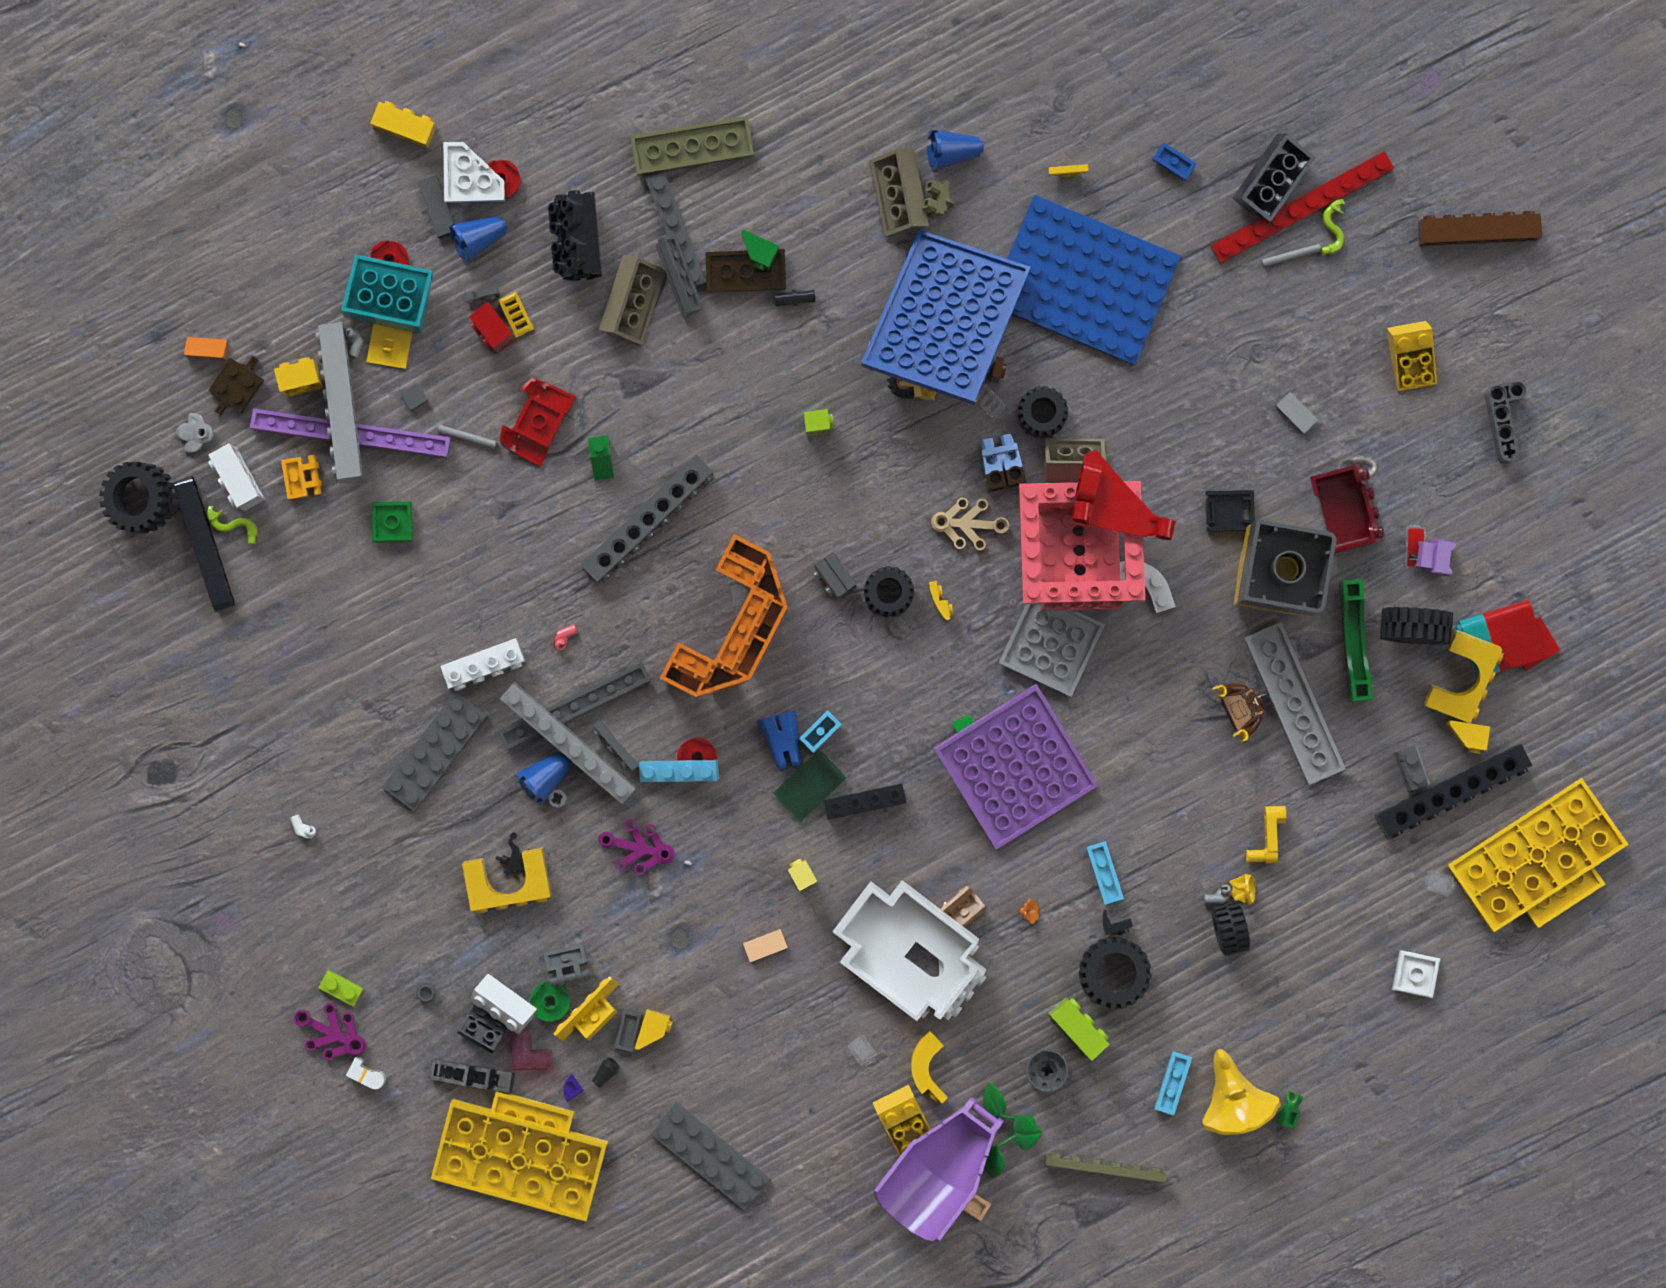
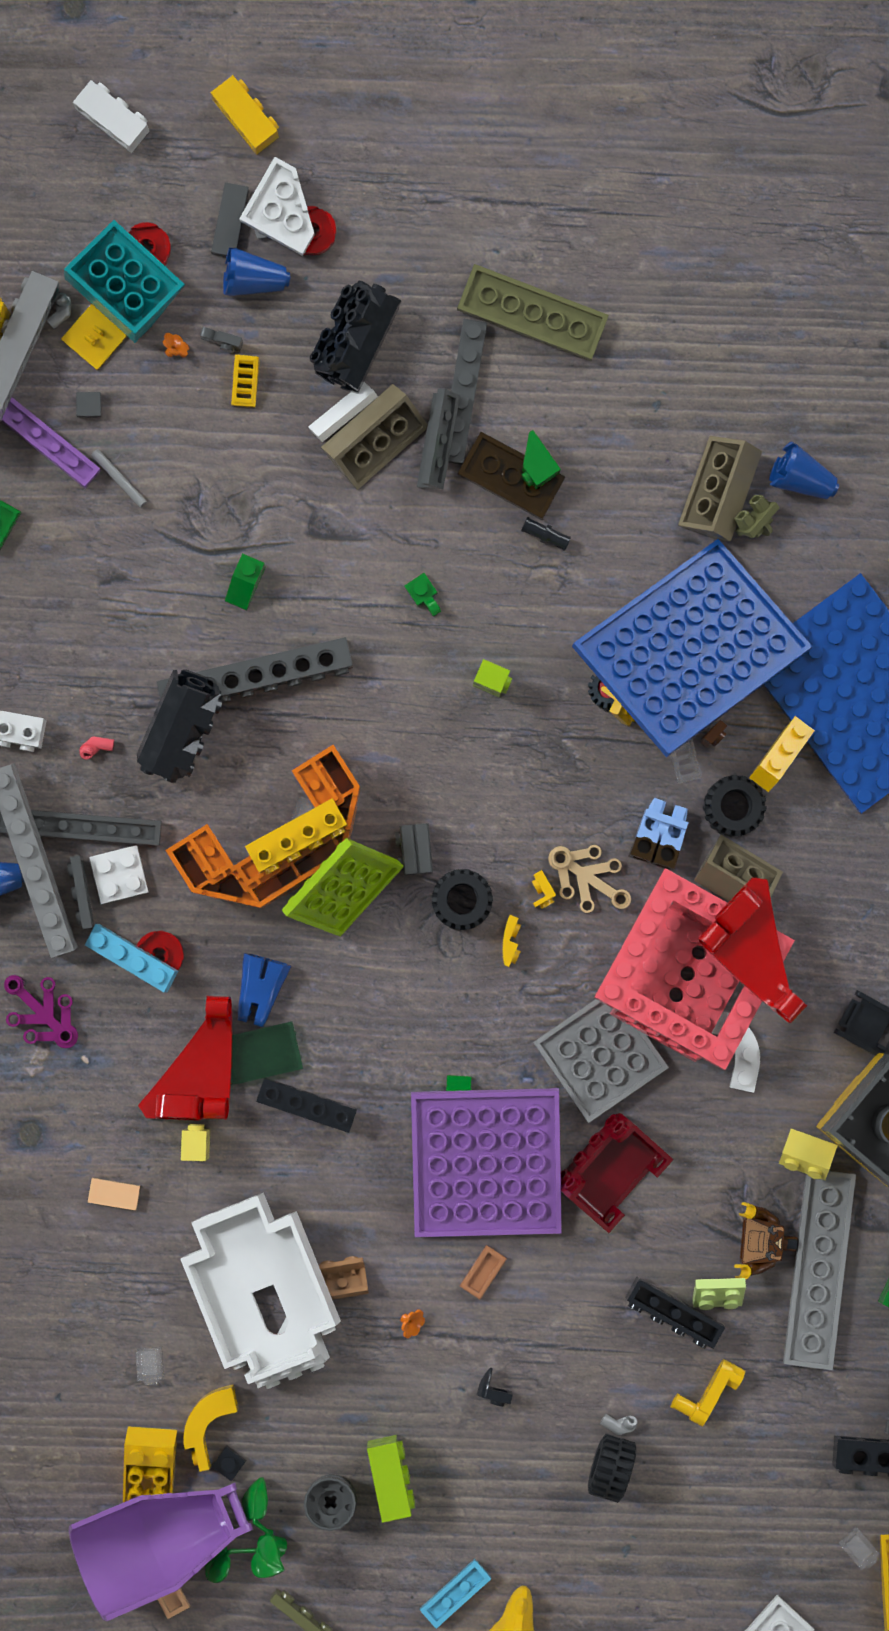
camera: 20 degrees right, 0 degrees up
red brick [469,302,516,354] -> none
red piece [500,378,576,467] -> none
medium azure brick [799,710,842,753] -> none
black tyre [1079,937,1152,1009] -> none
medium azure plate [1086,841,1124,905] -> none
yellow piece [1229,874,1256,905] -> none
none -> white brick [73,80,149,153]
none -> white plate [89,845,149,904]
none -> black brick [137,669,222,783]
none -> red panel [138,996,232,1121]
none -> orange plant [163,333,189,357]
none -> black plate [212,1446,246,1481]
none -> yellow brick [245,798,348,875]
none -> lime plate [282,838,404,937]
none -> white tile [308,382,378,442]
none -> green plate [404,573,441,617]
none -> nougat tile [459,1245,507,1300]
none -> yellow bracket [532,870,556,909]
none -> dark red windscreen [560,1113,674,1233]
none -> black brick [625,1276,725,1349]
none -> yellowish green plate [692,1278,746,1310]
none -> yellow brick [749,716,815,792]
none -> light yellow brick [779,1129,838,1180]

